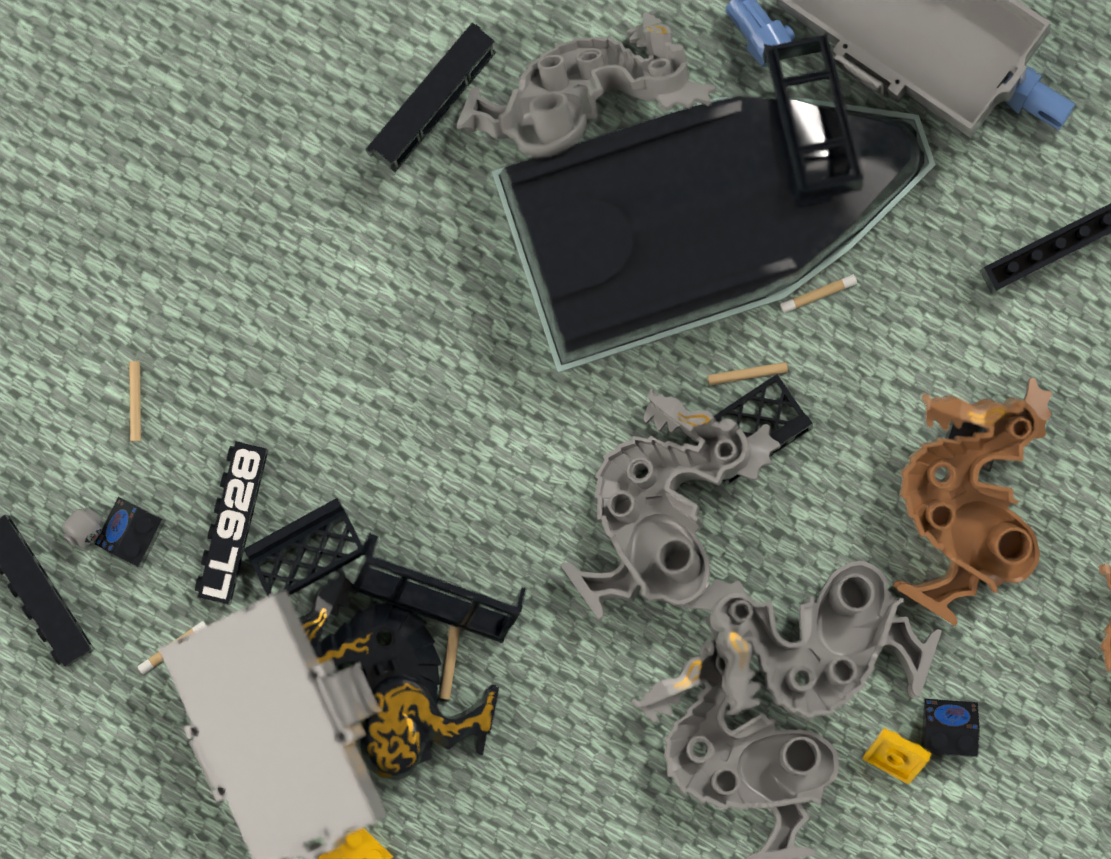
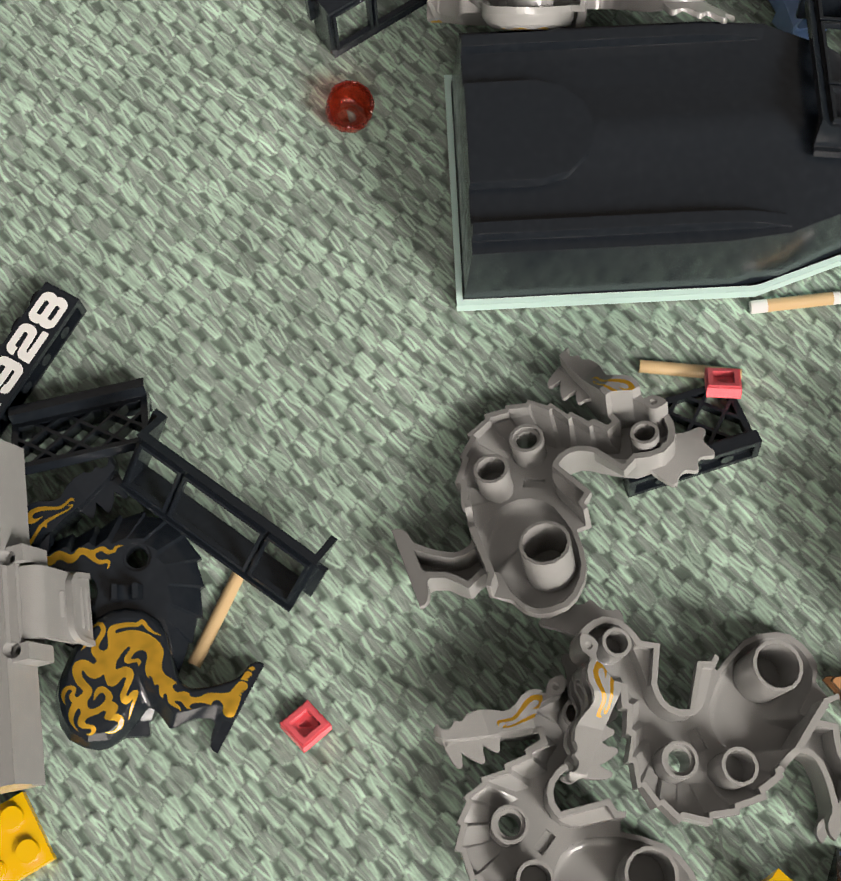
camera: 20 degrees right, 15 degrees down
none -> coral tile [280,700,332,753]
none -> clear red hair [325,80,375,133]
none -> coral tile [704,367,742,399]

